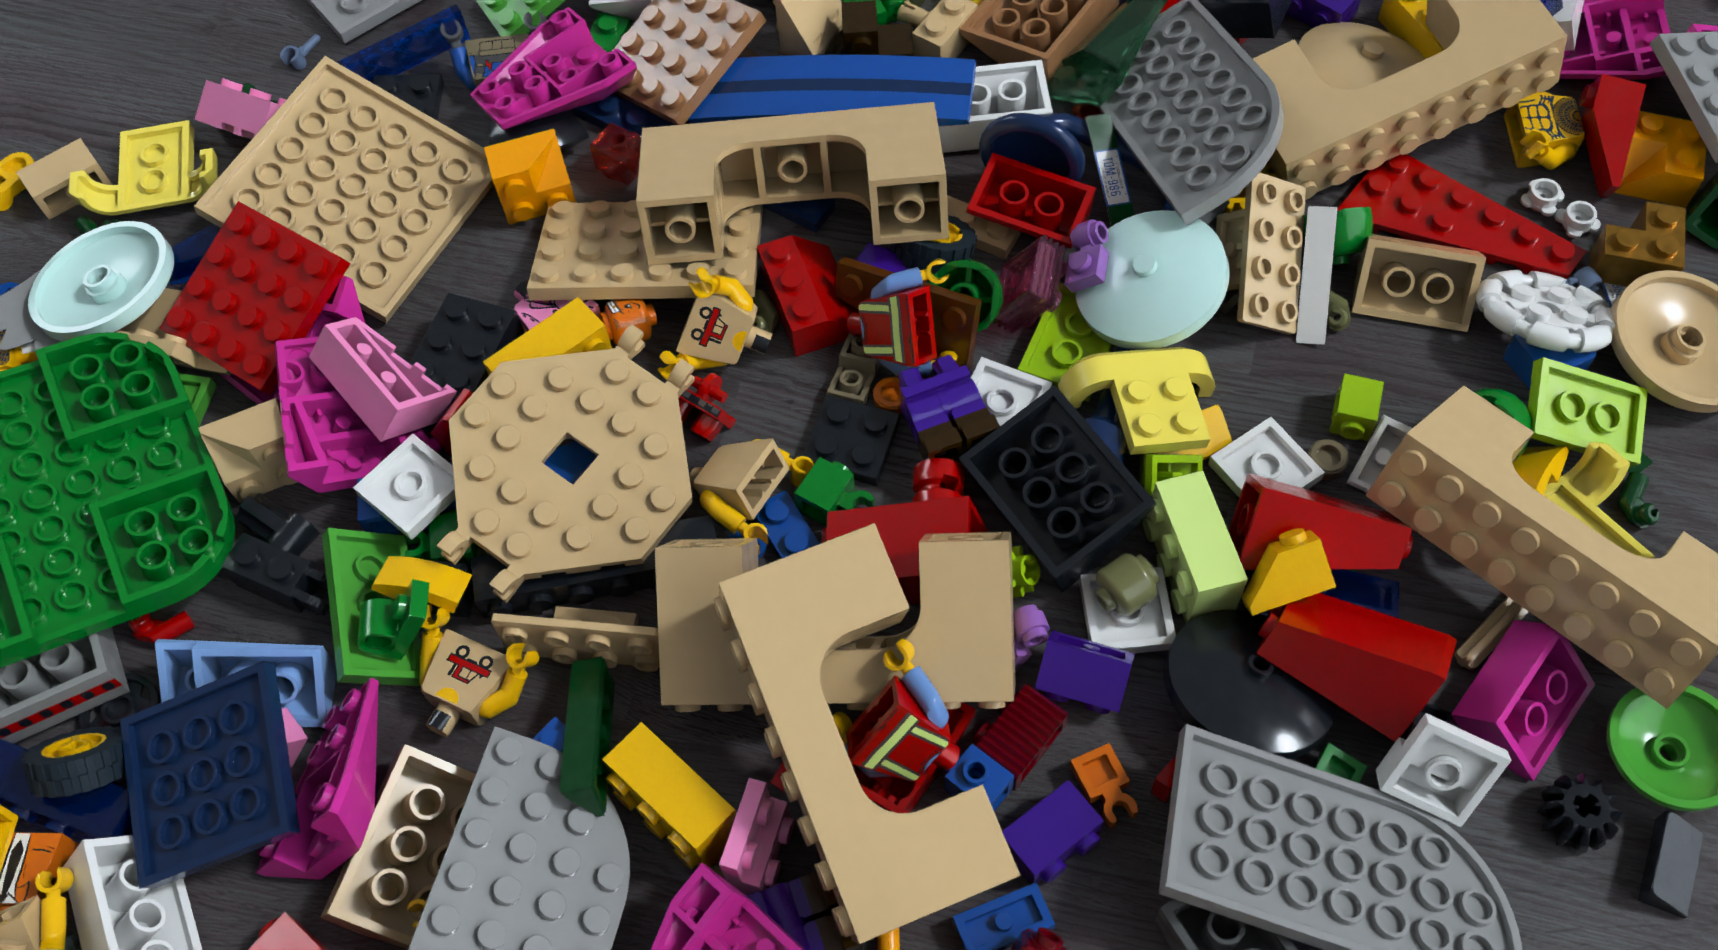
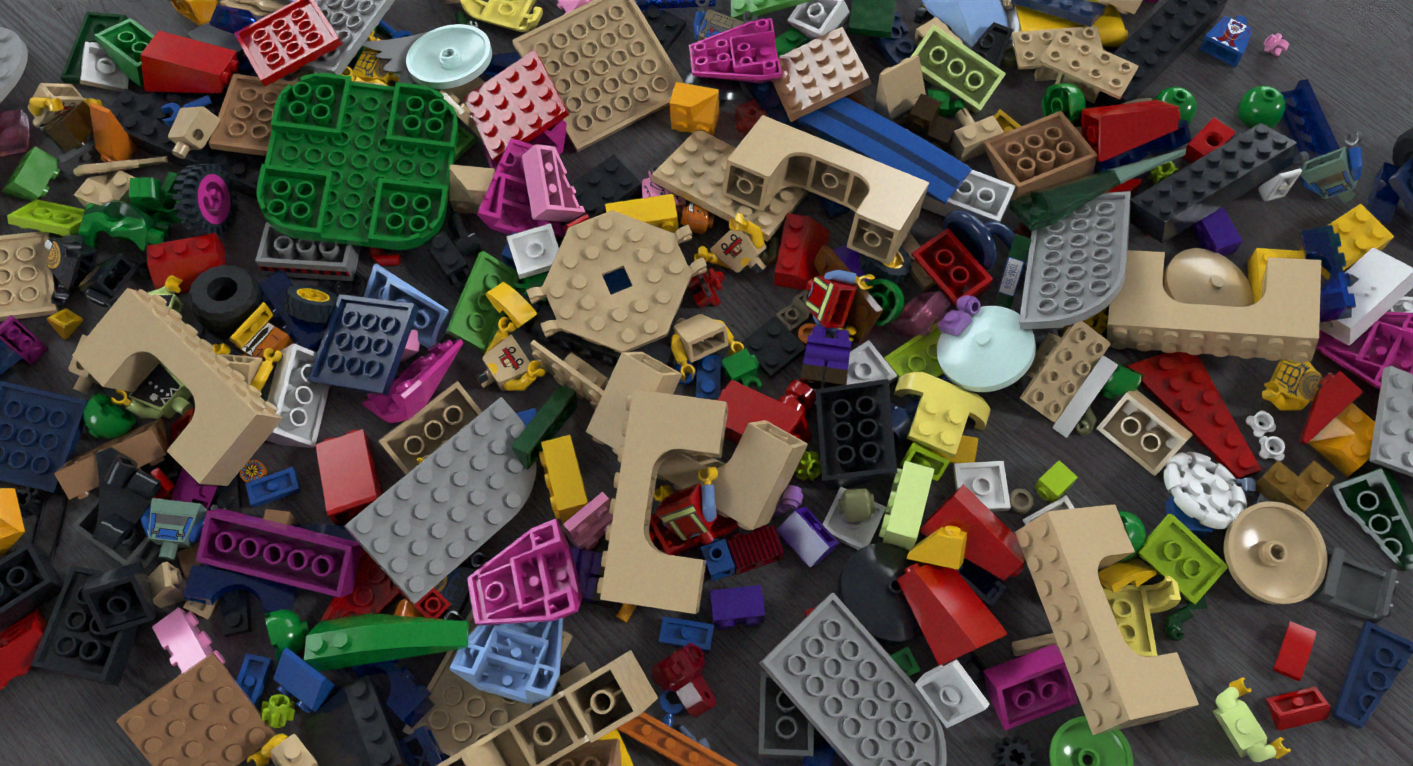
camera: 30 degrees right, 5 degrees up
green plate [357,579,429,660] -> none
orange plate [1069,743,1138,828] -> none

